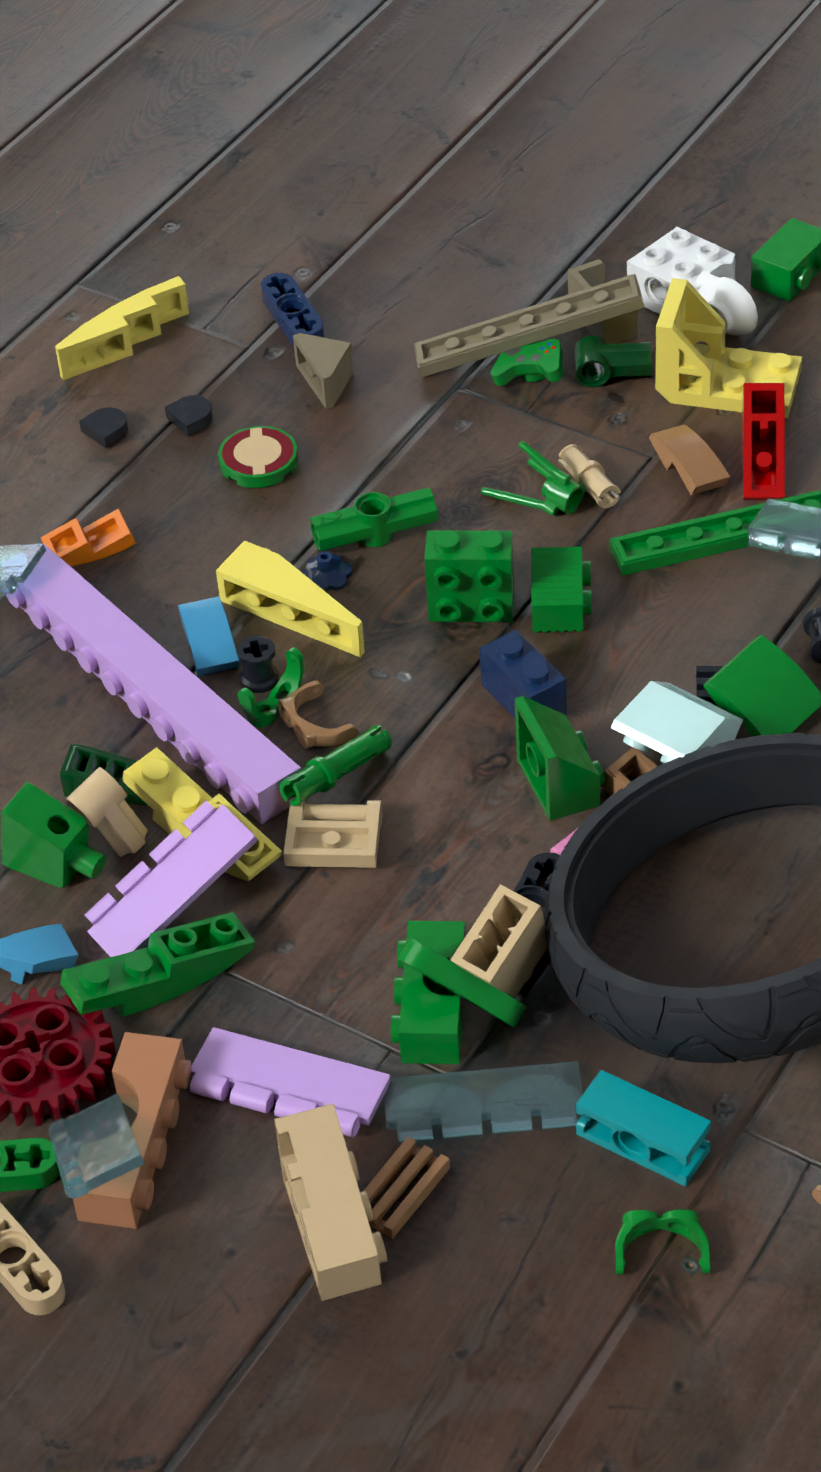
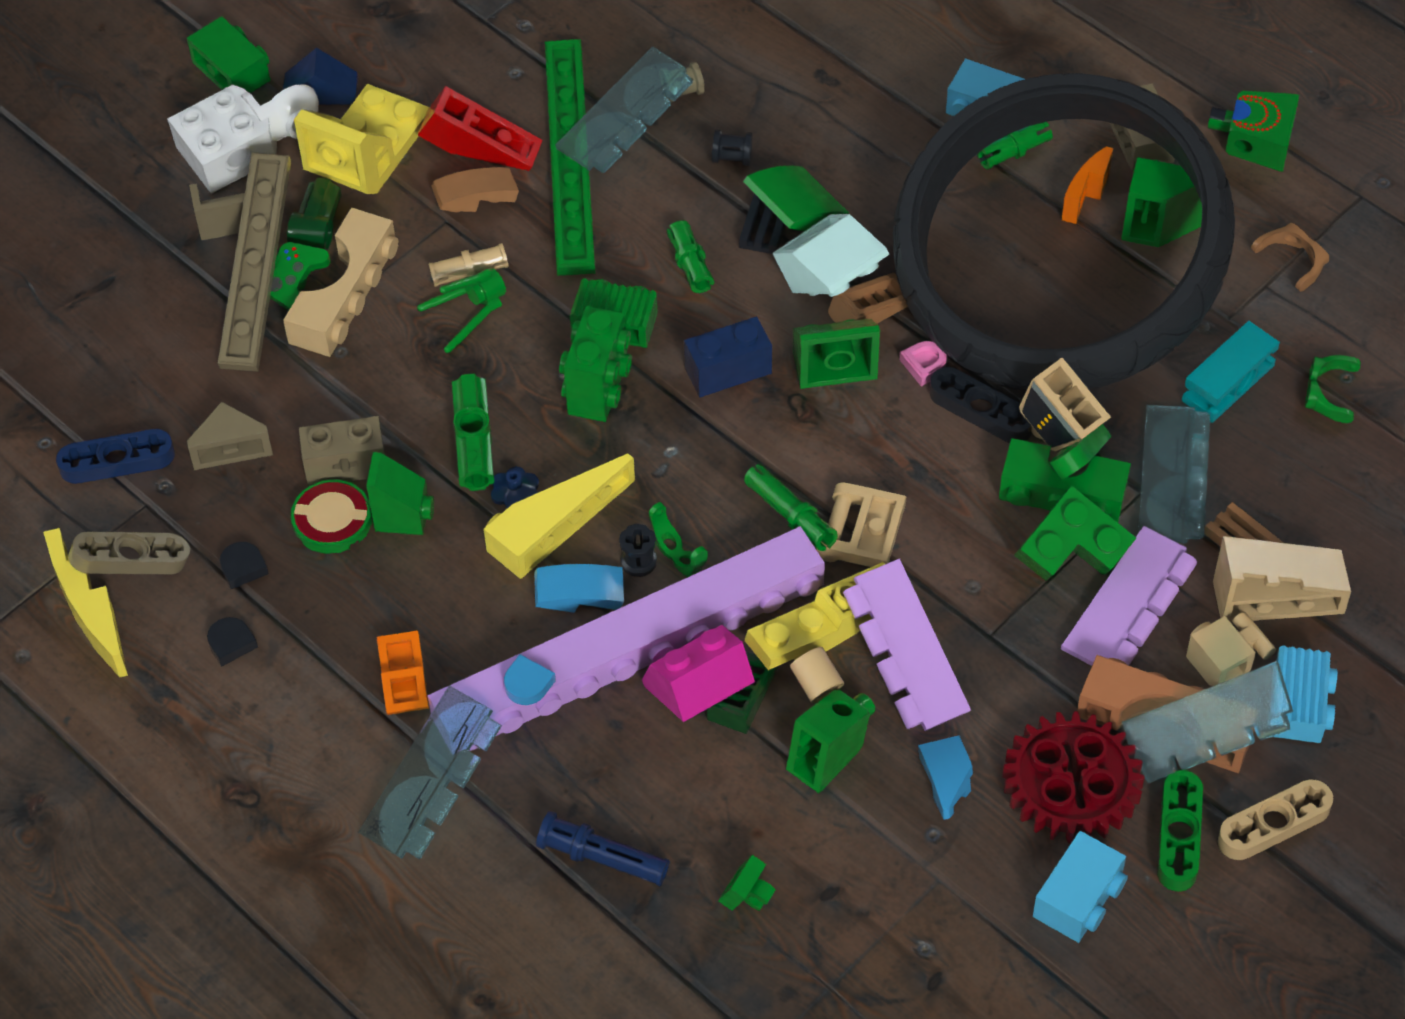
camera: 80 degrees left, 10 degrees up
green slope [60,912,255,1017] -> none
medium nougat cap [278,680,359,749] -> none
none -> dark tan beam [68,532,190,574]
none -> dark blue slope [283,48,358,105]
none -> tan arch [283,207,398,357]
none -> dark tan brick [299,416,385,486]
none -> green slope [366,452,434,535]
none -> dark azure tile [504,654,556,705]
none -> dark pink slope [642,625,755,722]
none -> green pin [667,220,714,293]
none -> green brick [1014,486,1136,581]
none -> tan brick [1186,612,1277,693]
none -> medium azure brick [1269,645,1337,743]

